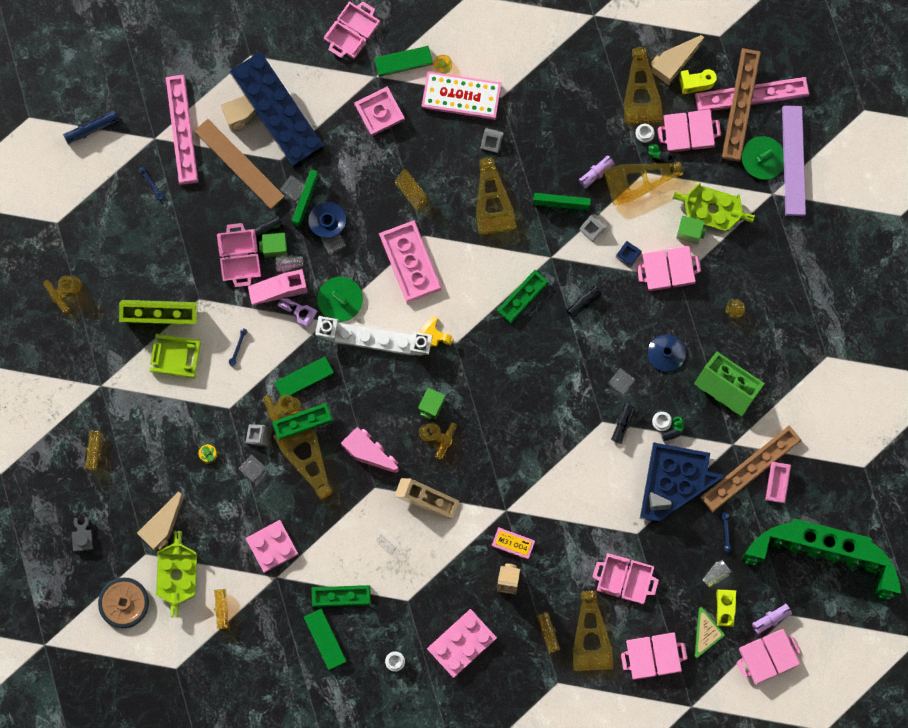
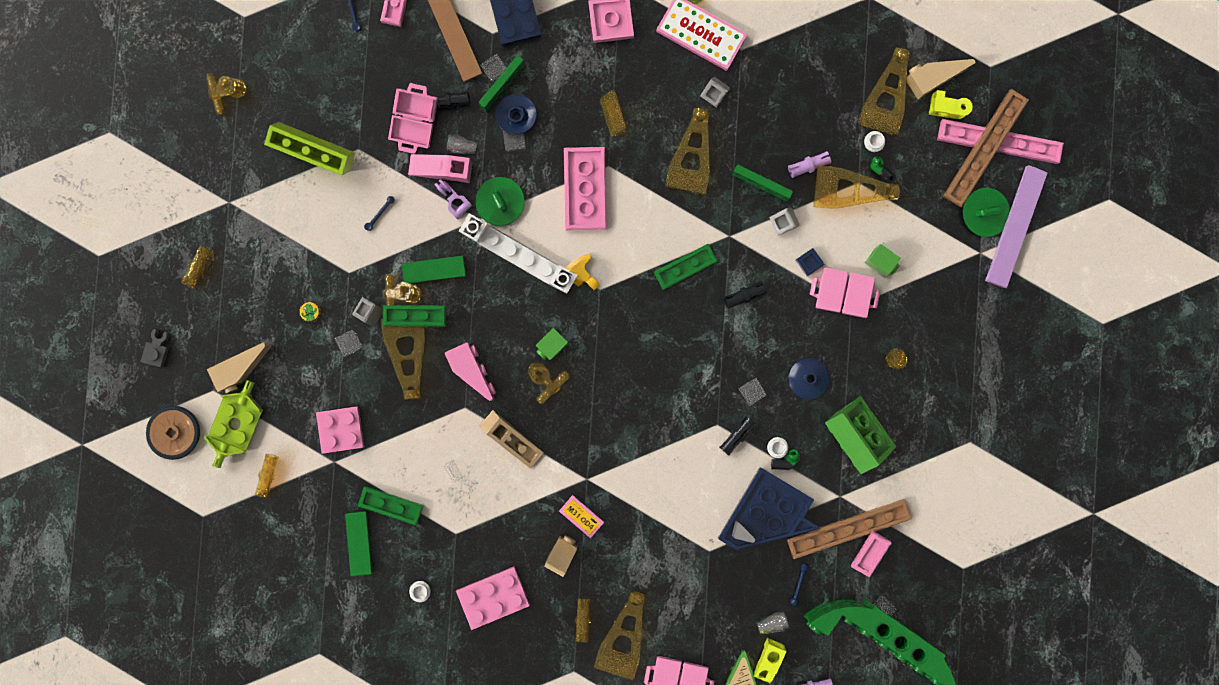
camera: 20 degrees right, 10 degrees up
lime container [149,334,201,379] -> none
bright green brick [259,233,287,258] -> none
bright pink piece [593,553,659,604] -> none
bright pink piece [658,110,721,153] -> none
lime plate [673,183,755,232] -> none

